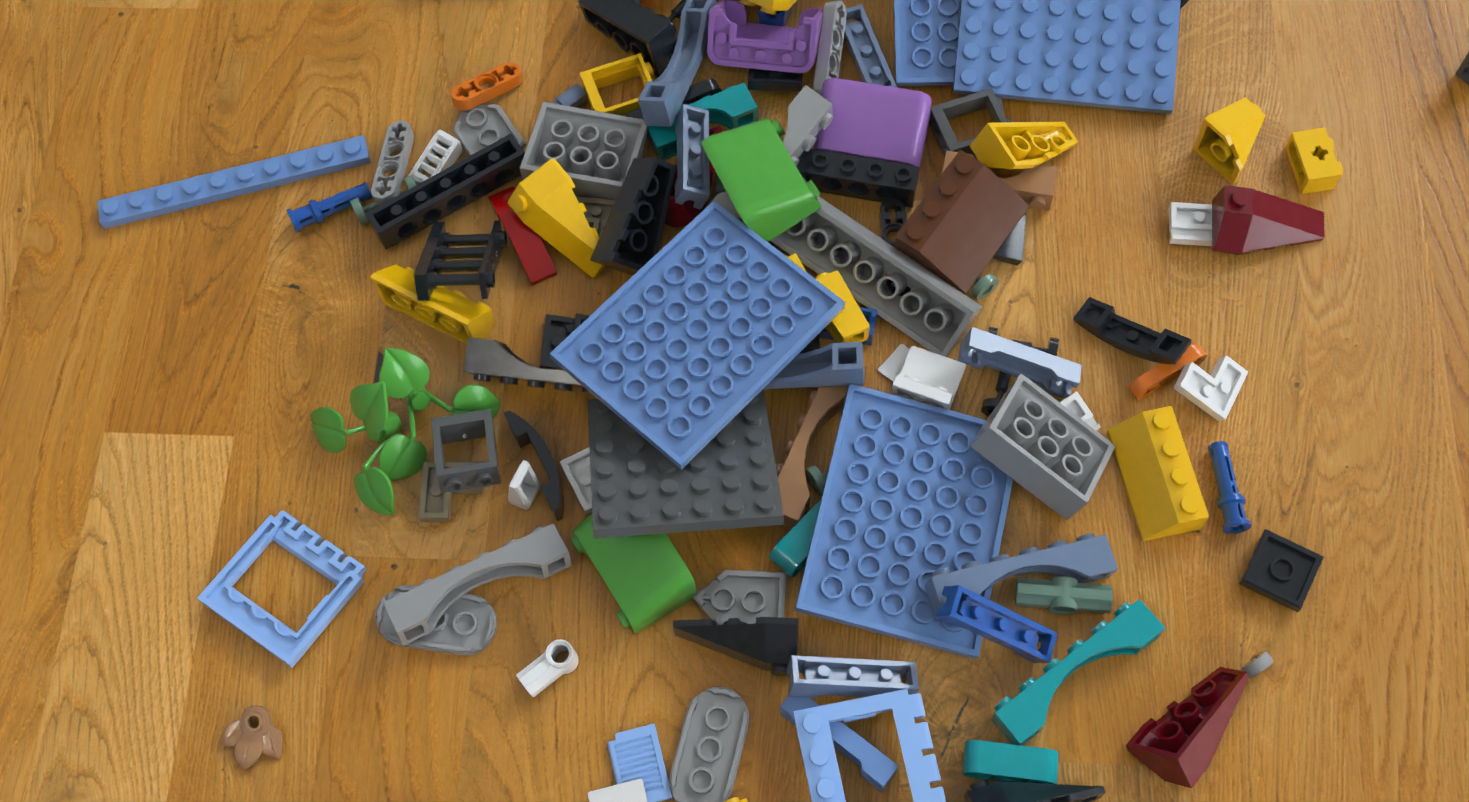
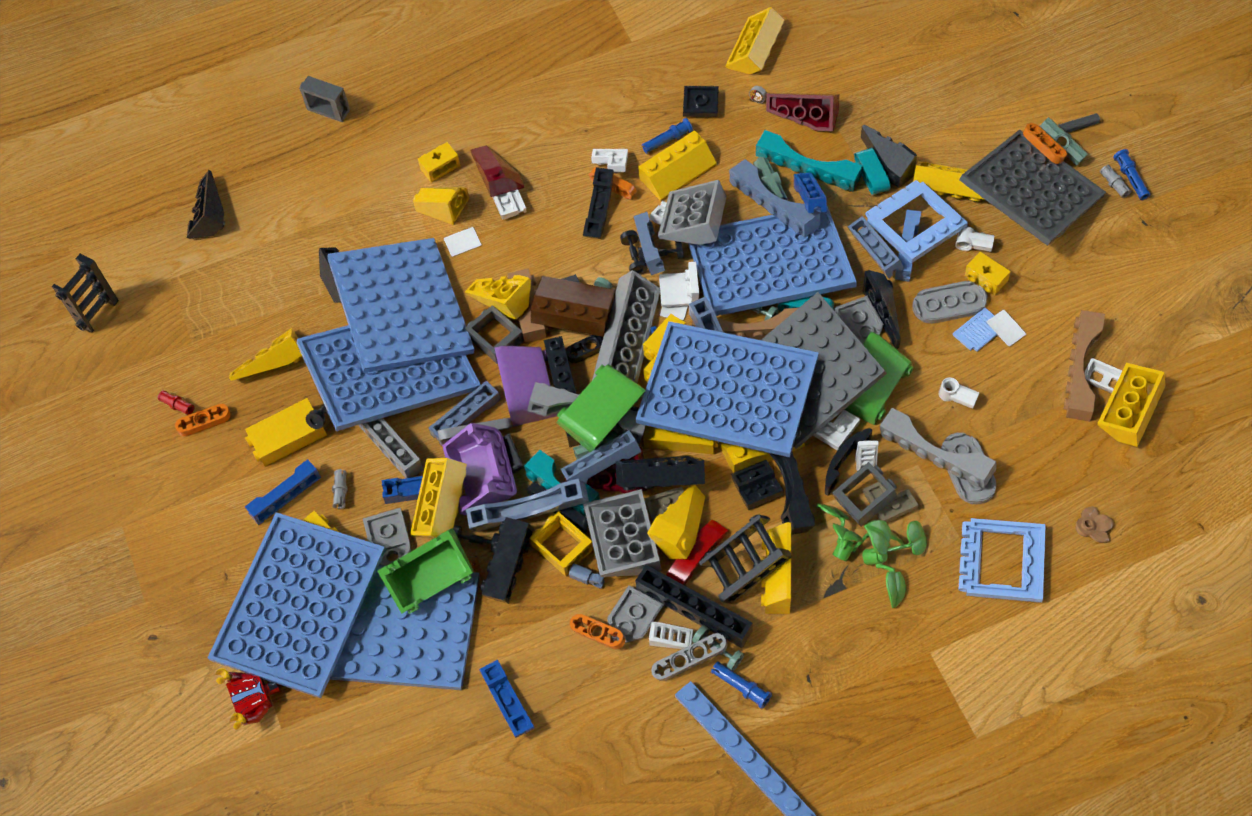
camera: 115 degrees left, 5 degrees down
none -> white sticker [444,227,481,256]
none -> yellow slope [725,7,784,74]

